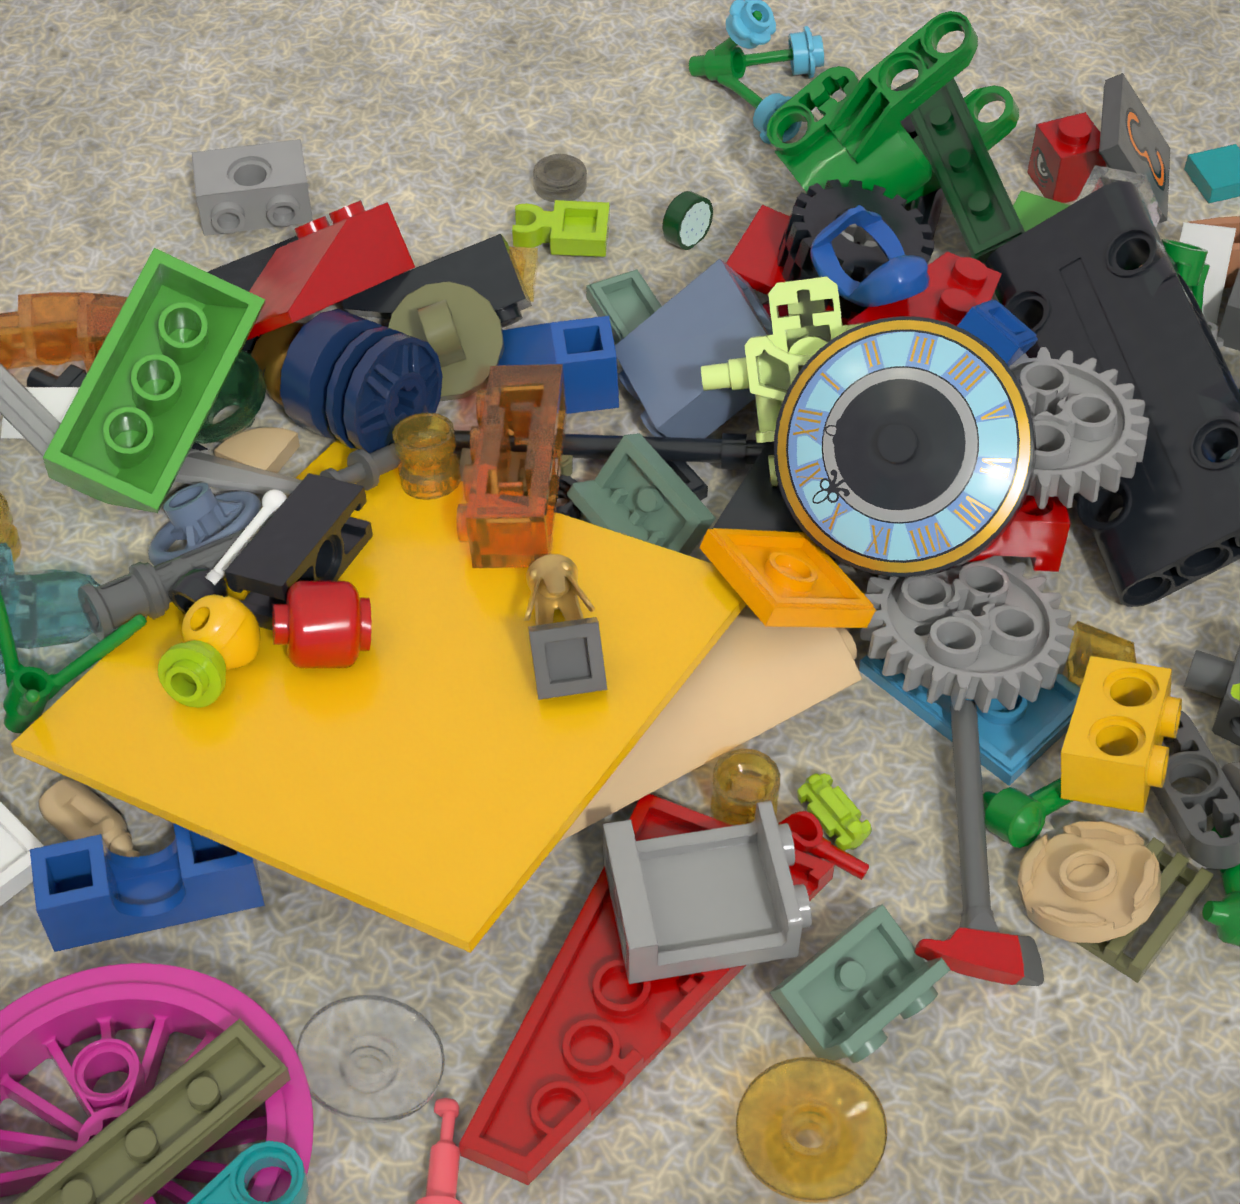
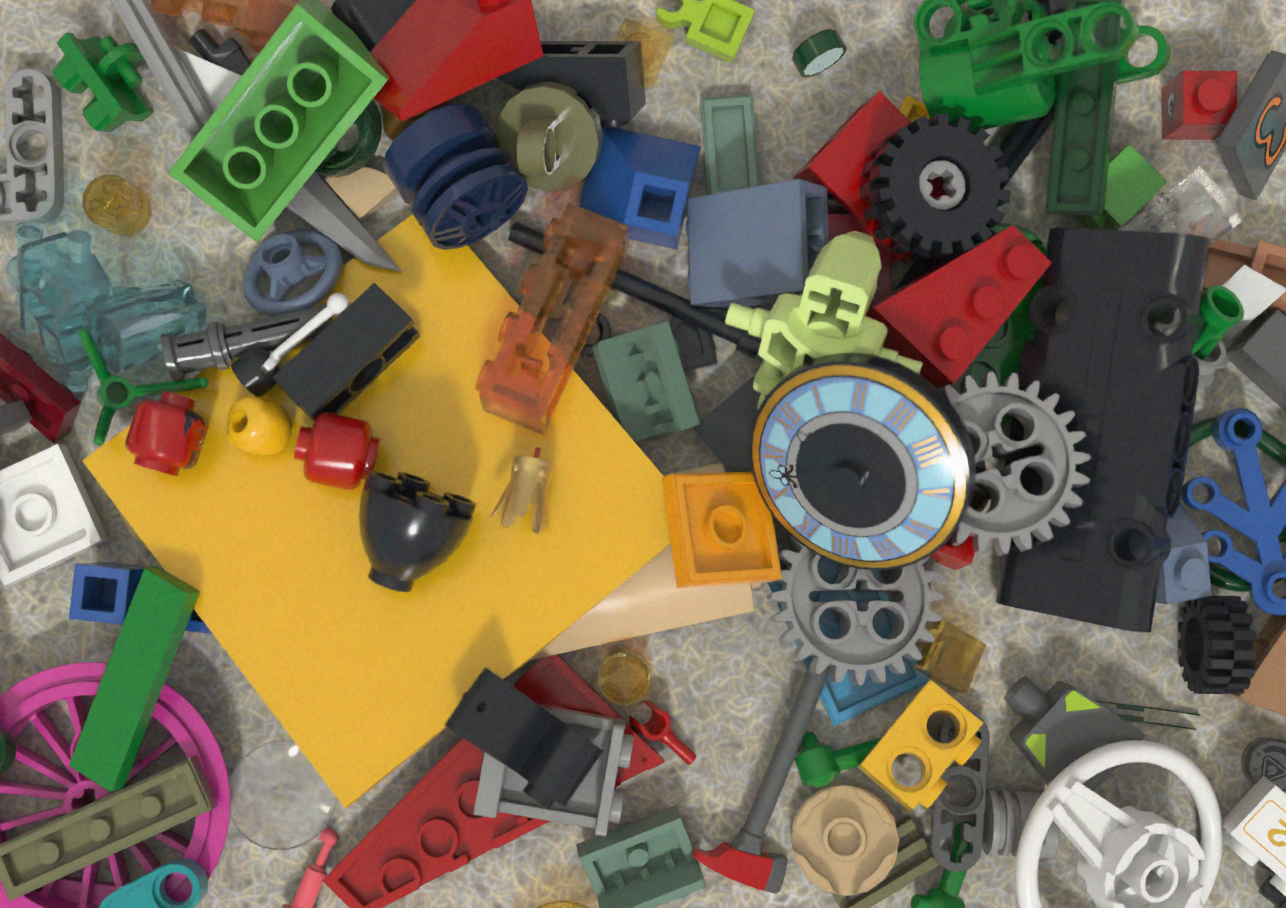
camera: 25 degrees right, 35 degrees up
lime plate [158,640,226,708] -> none
dark grey piece [320,430,442,491] -> none
clear yellow wheel [392,413,461,500] -> none
dark grey tile [528,617,608,700] -> none
lime piece [797,773,872,851] -> none
blue piece [810,205,930,307] -> none
blue slope [957,299,1038,367] -> none
none -> green tile [69,566,200,792]
none -> red head [125,390,209,477]
none -> black piece [359,471,476,592]
none -> black door [444,667,603,810]

